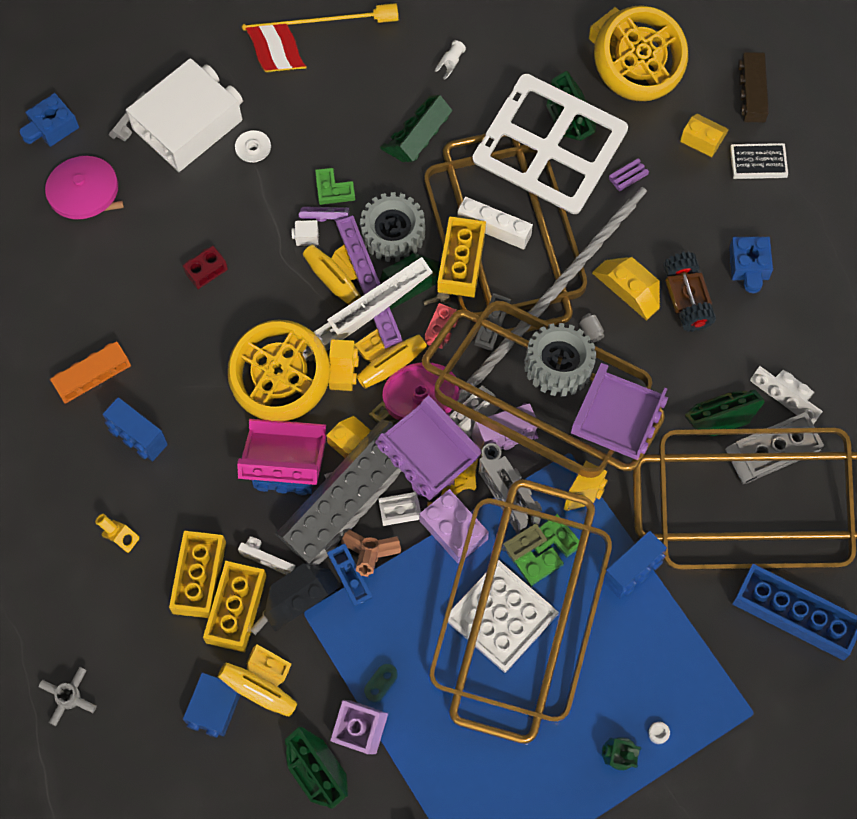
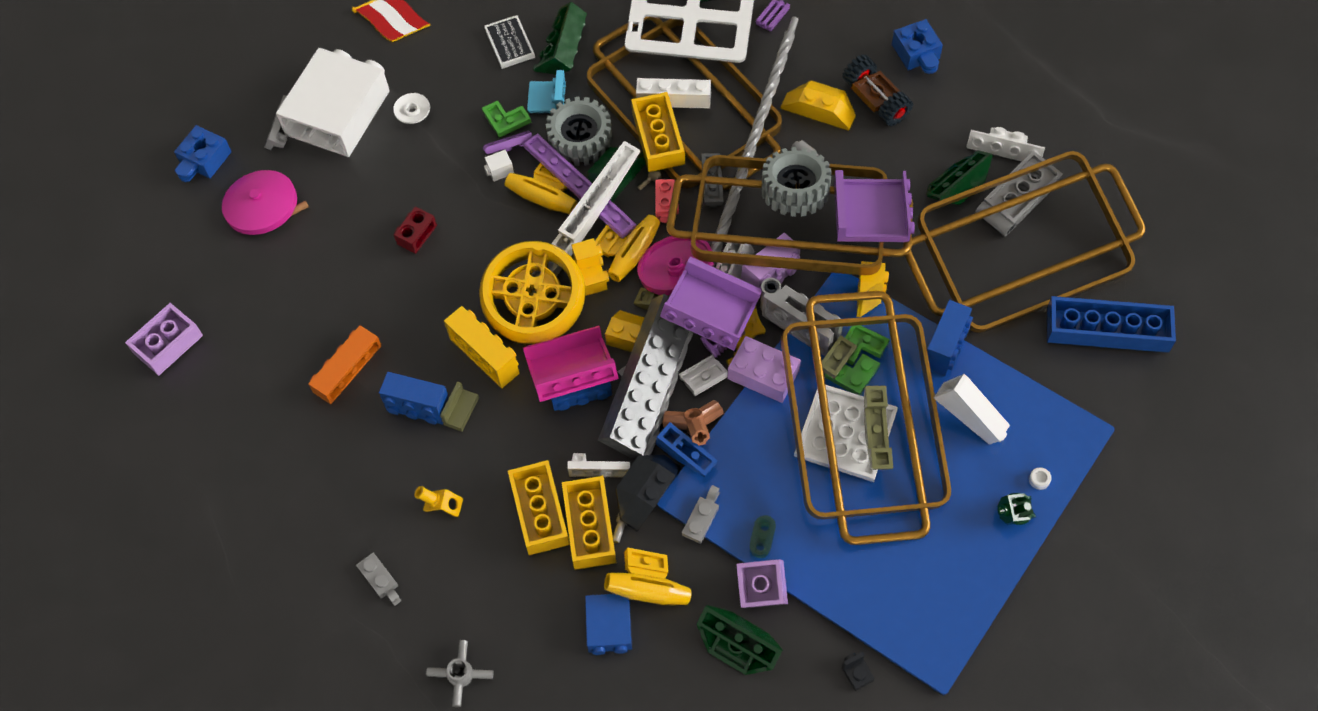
camera: 20 degrees left, 5 degrees down
none -> light grey plate [356,552,402,606]
none -> olive panel [440,382,479,432]
none -> yellow brick [444,306,520,389]
none -> black tile [484,15,535,69]
none -> medium azure bracket [527,70,566,113]
none -> light grey plate [682,485,720,544]
none -> olive slope [864,386,893,470]
none -> white slope [934,374,1010,445]

